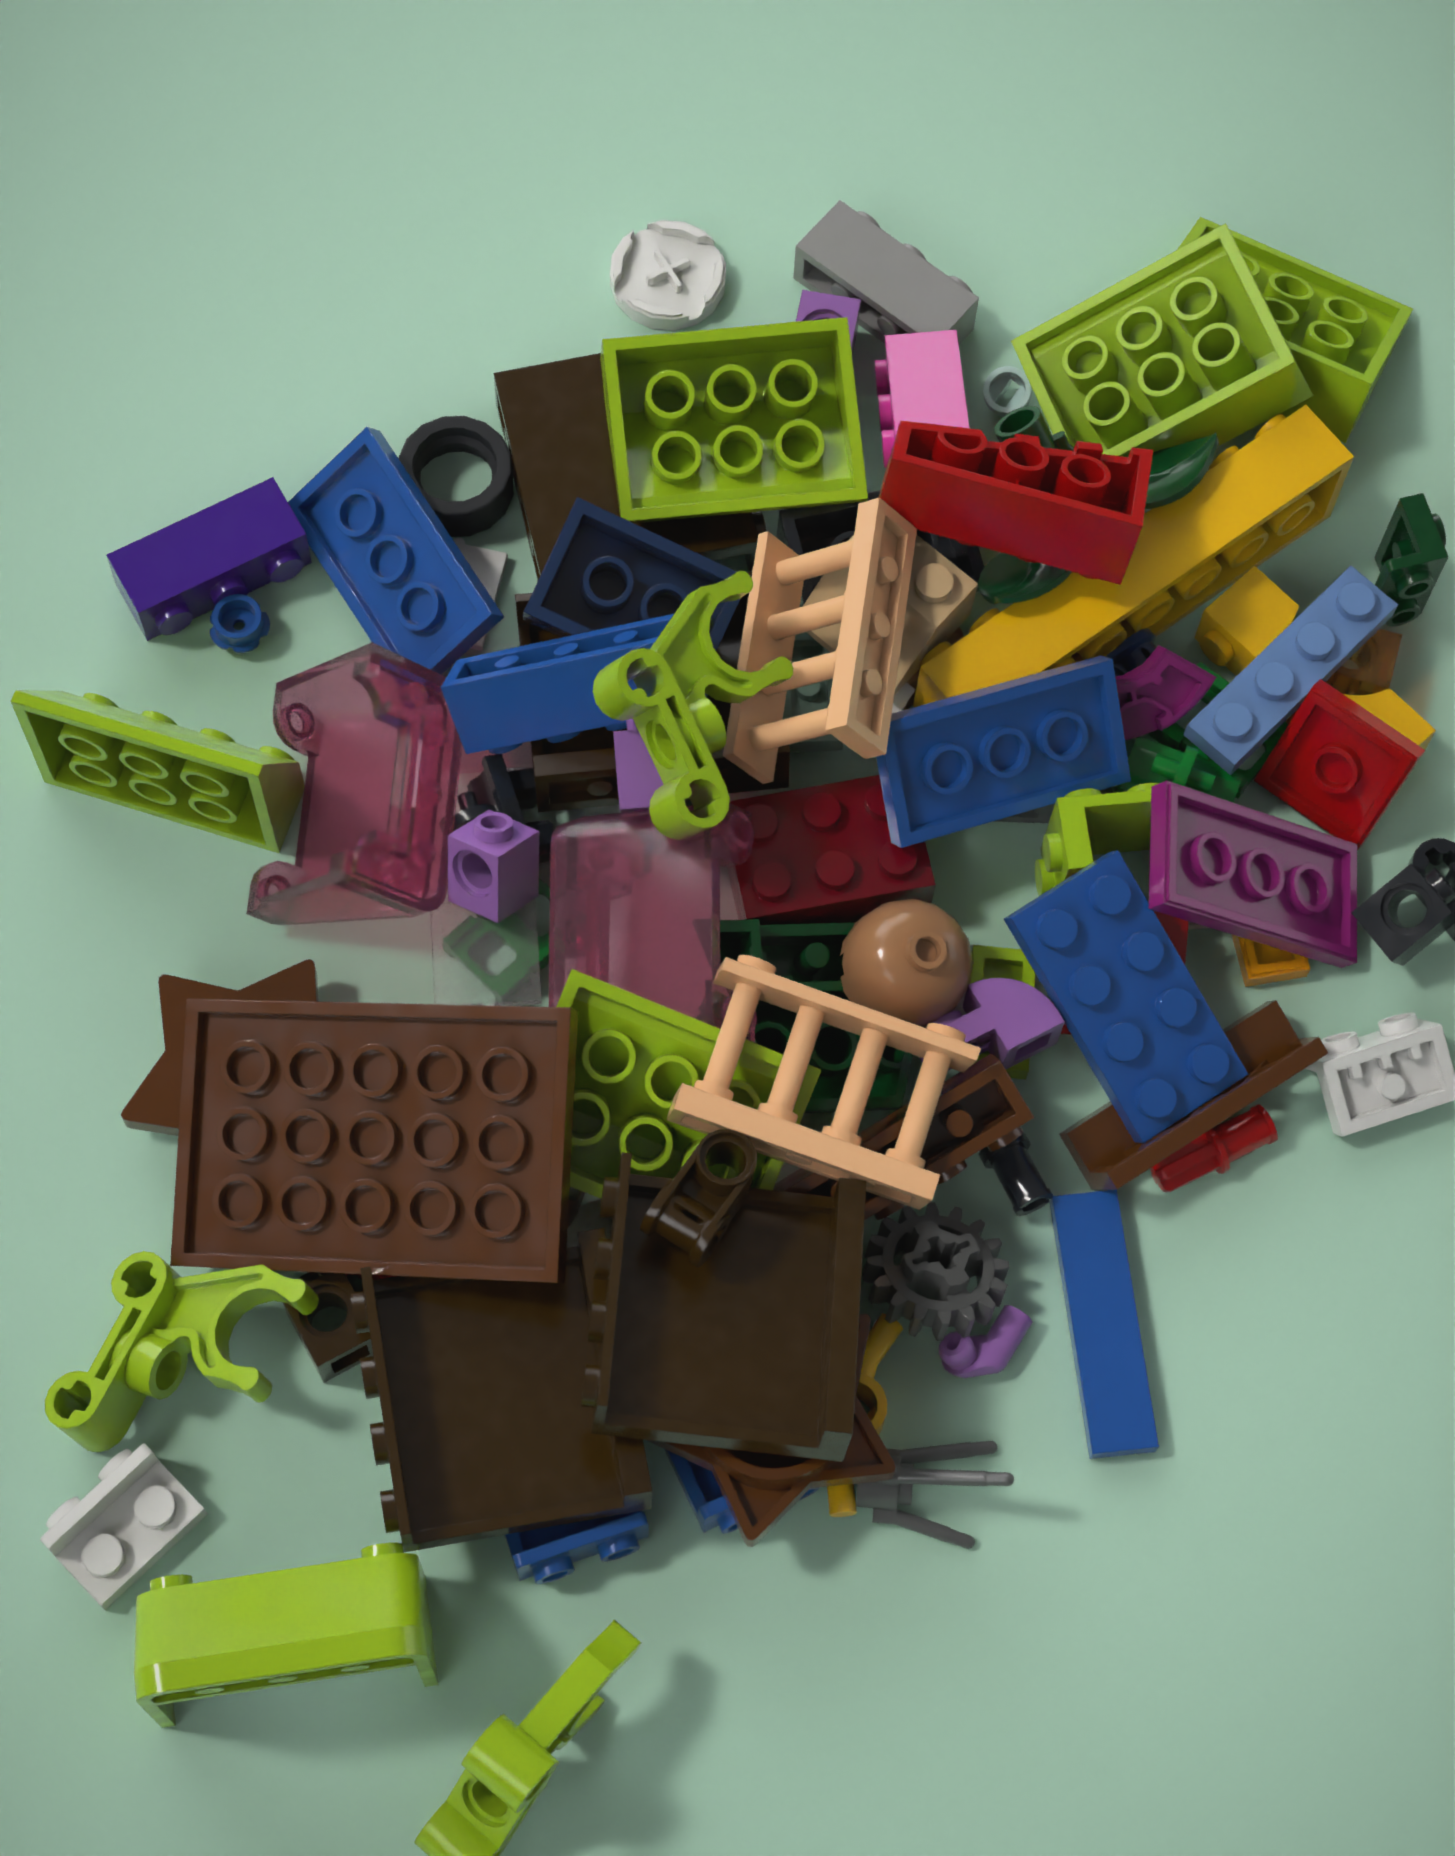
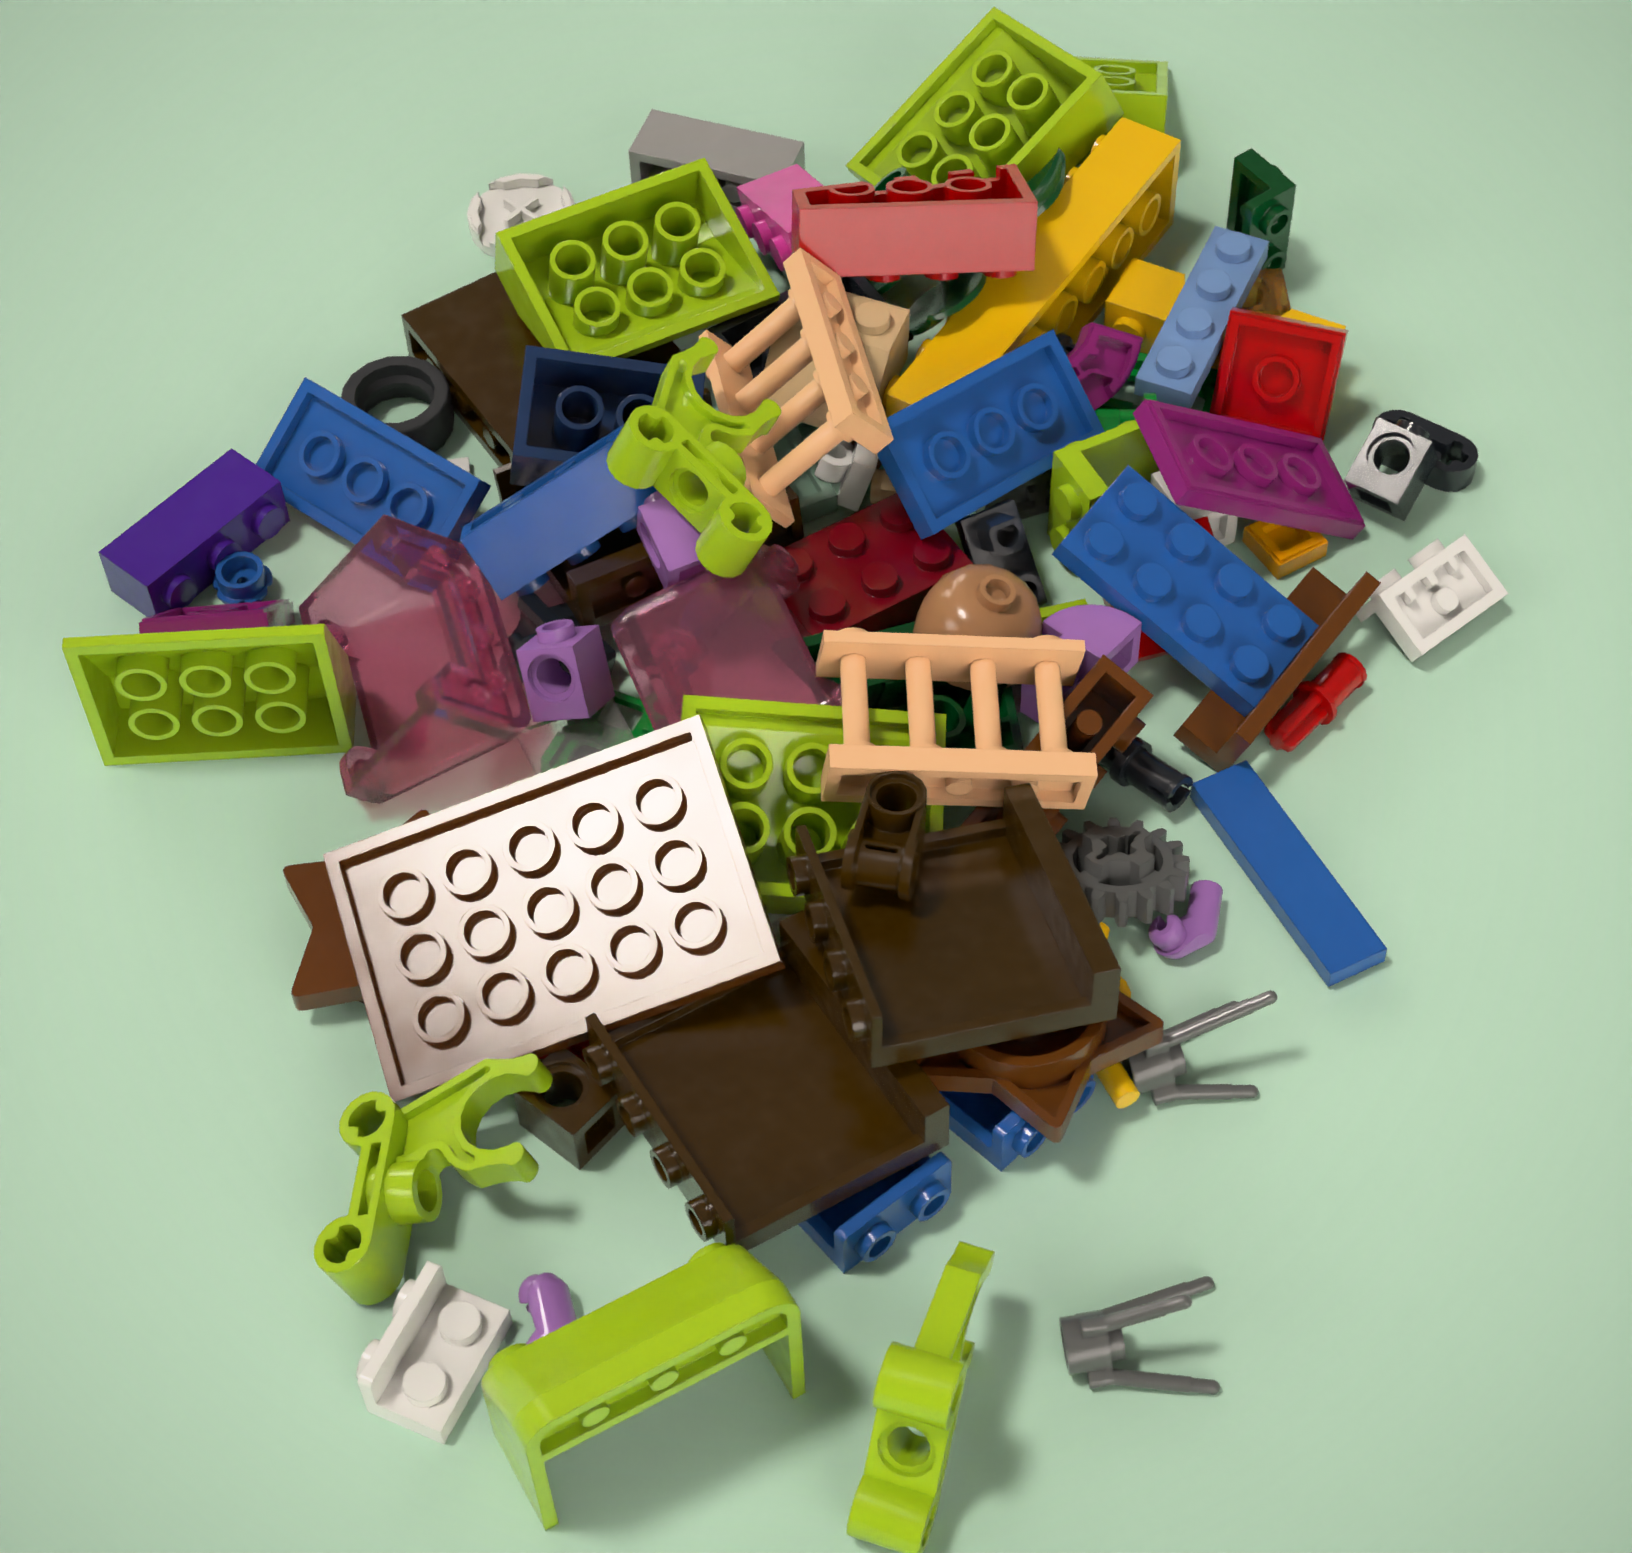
camera: 15 degrees left, 15 degrees down
none -> magenta tile [138,599,295,634]
none -> medium lavender arm [518,1272,577,1344]
none -> black hips [955,499,1048,606]
none -> dark grey plant [1059,1276,1220,1394]

